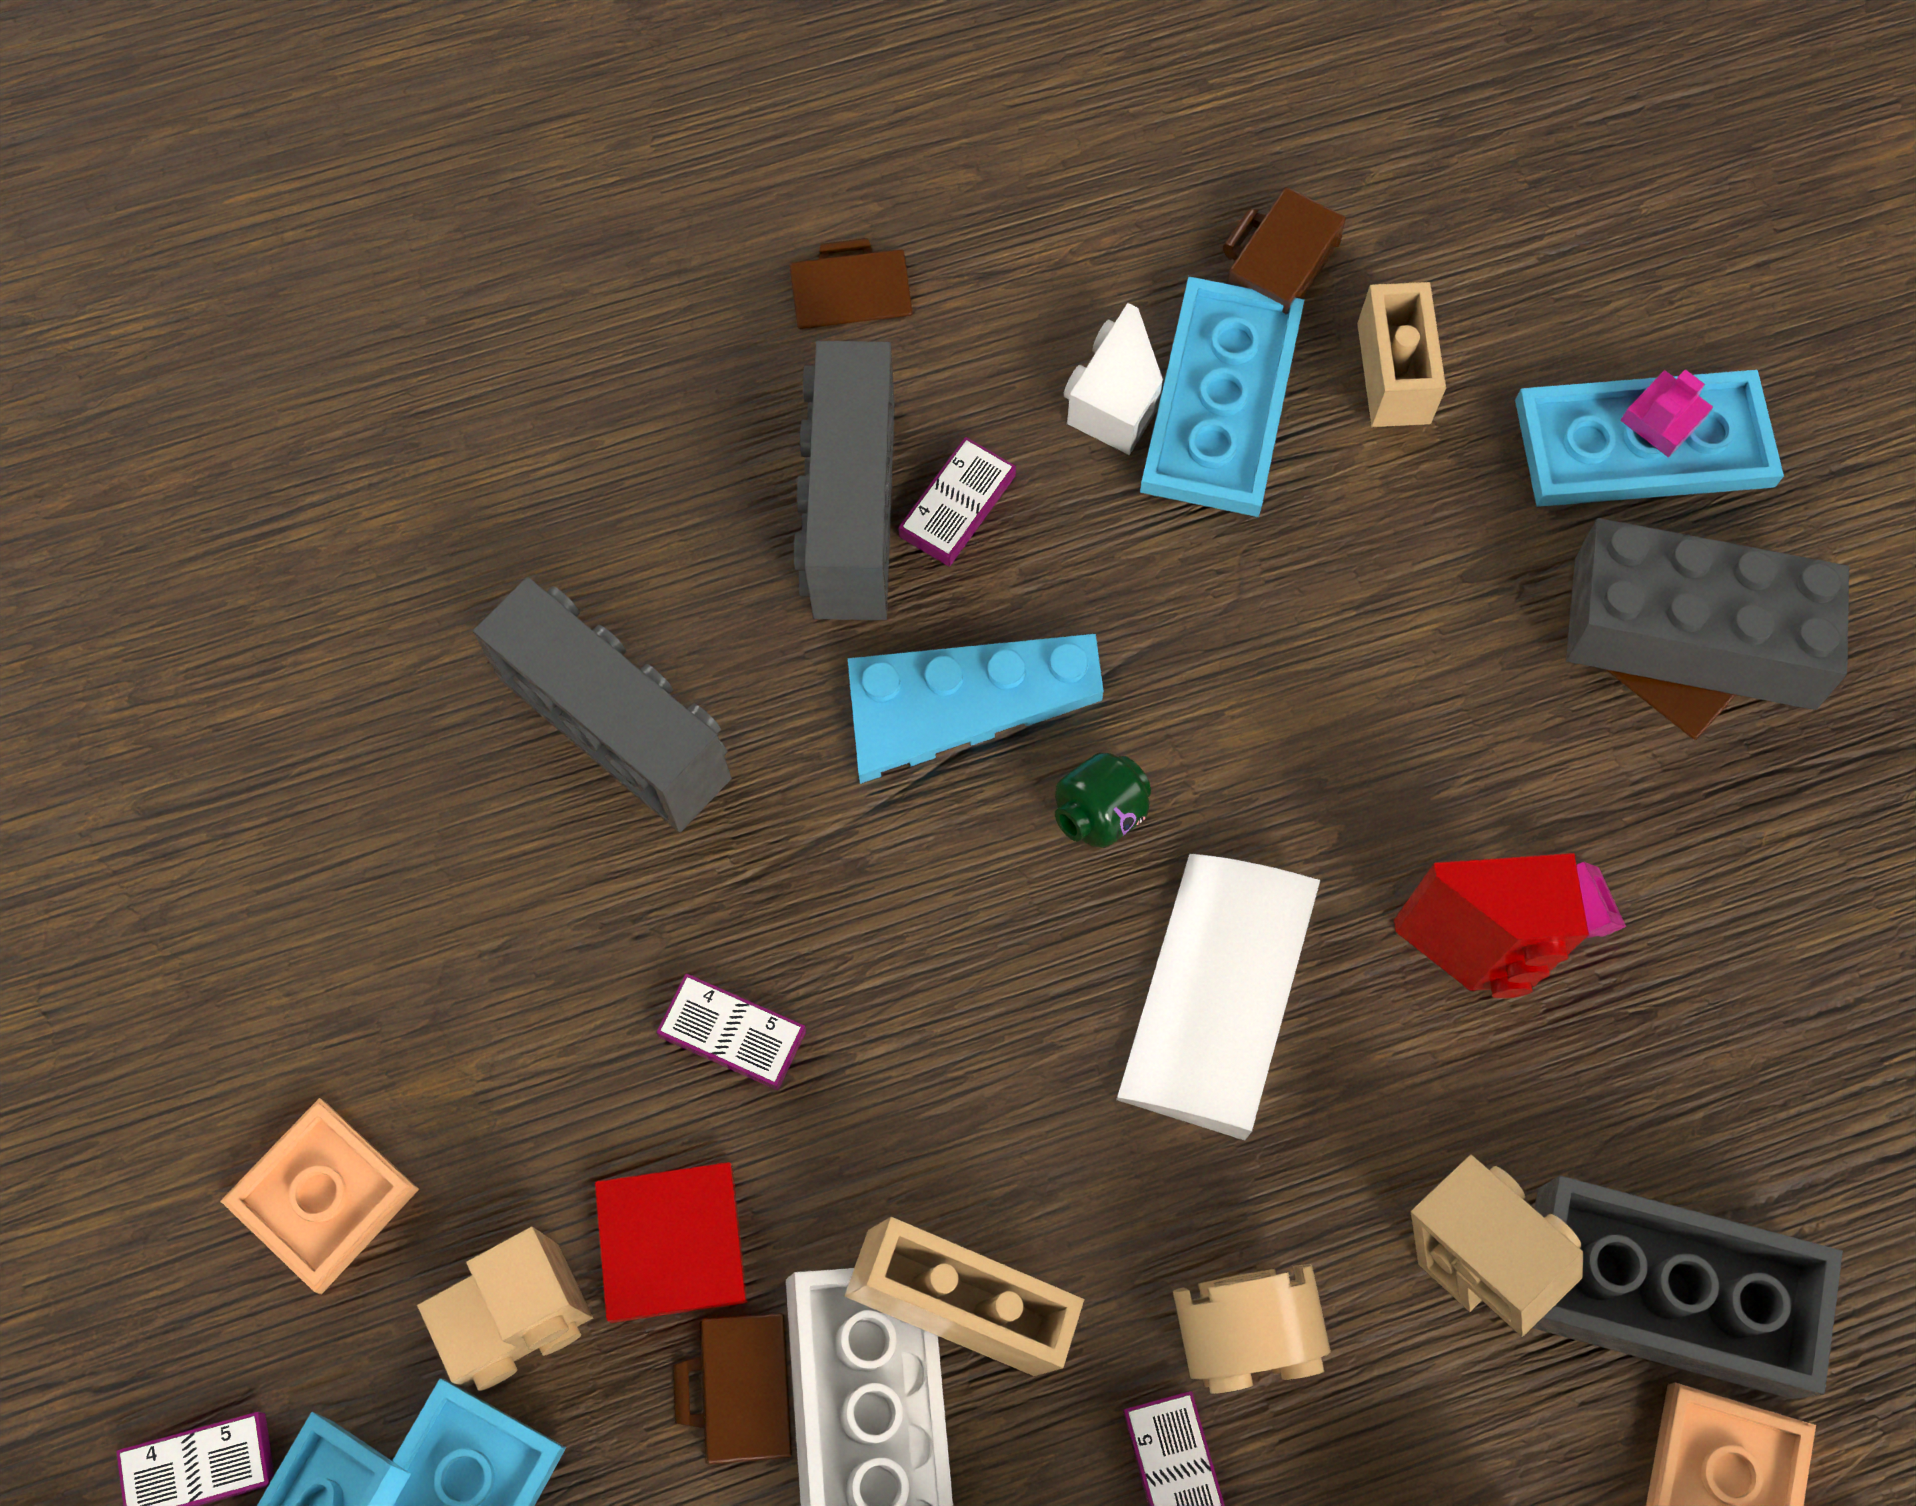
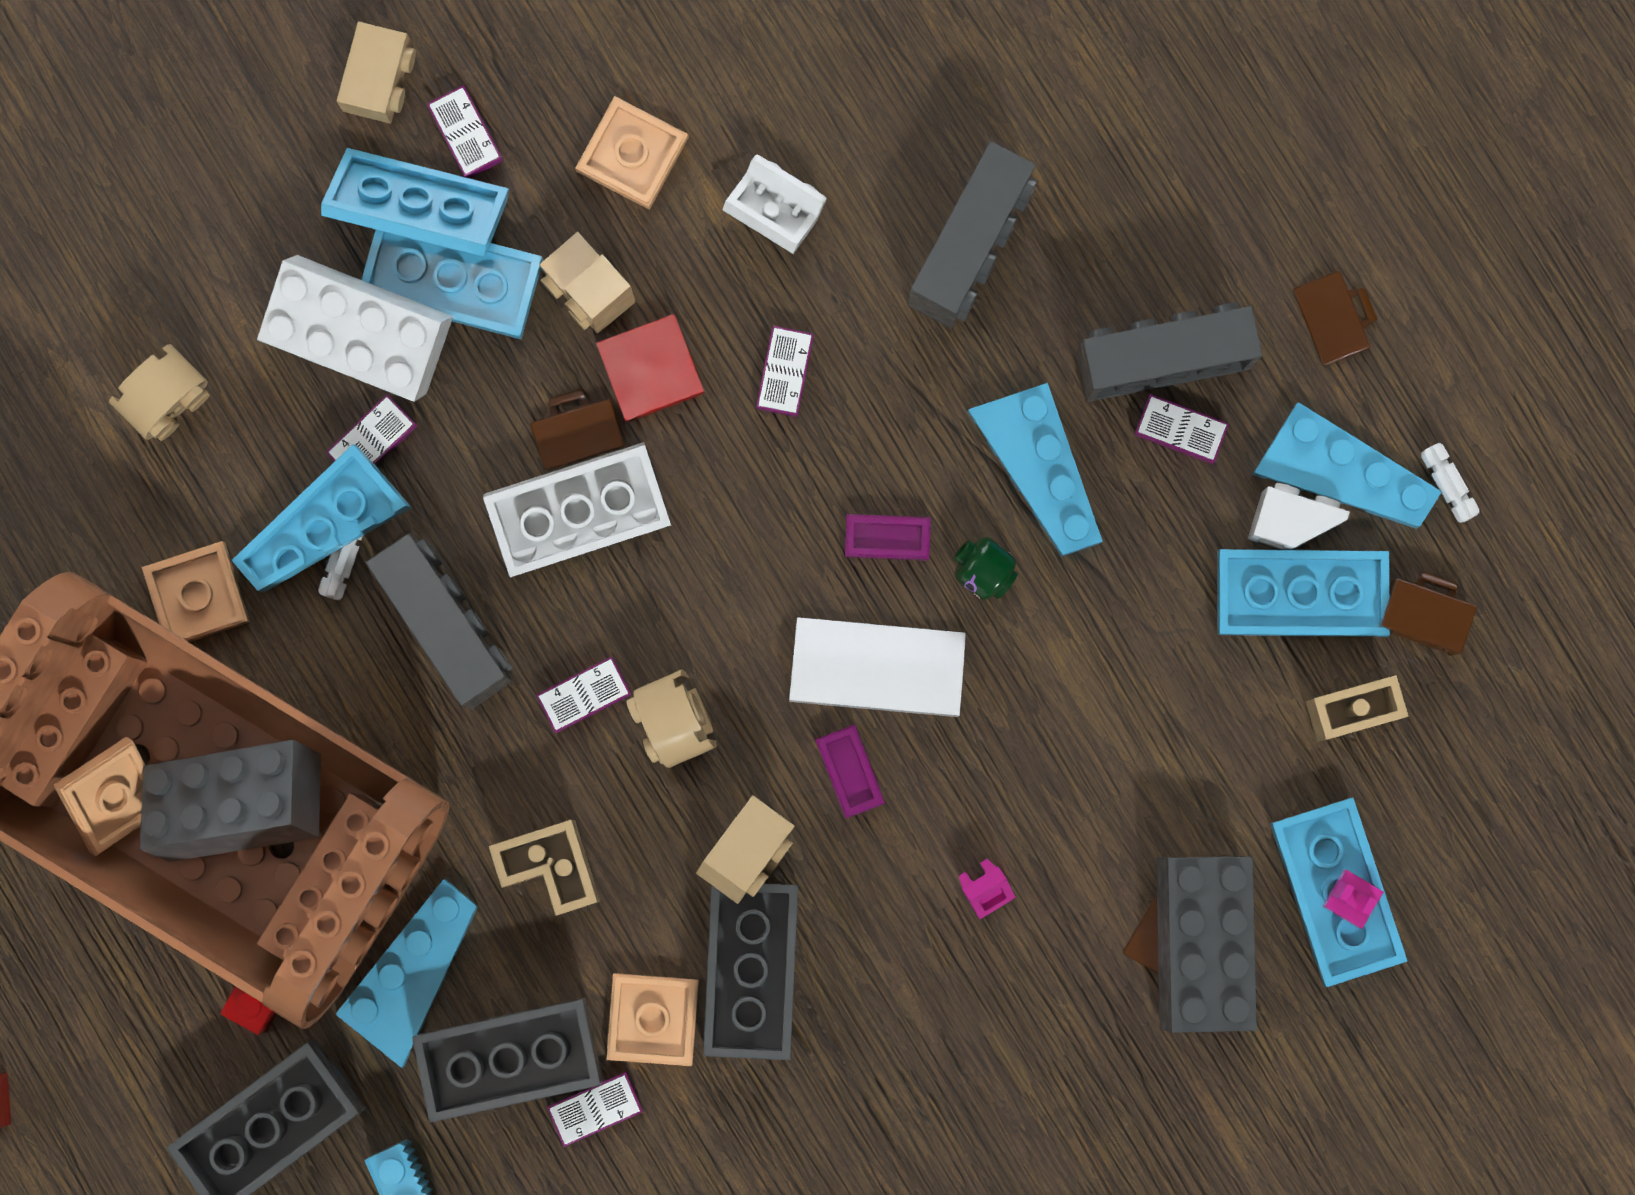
camera: 75 degrees right, 15 degrees up
tan brick [844,1217,1084,1376] -> none
red slope [1394,853,1589,998] -> none
none -> white bracket [722,155,826,254]
none -> magenta tile [815,724,885,819]
none -> magenta tile [845,514,931,561]
none -> medium azure wing [1252,402,1442,529]
none -> white axle [1421,443,1479,523]

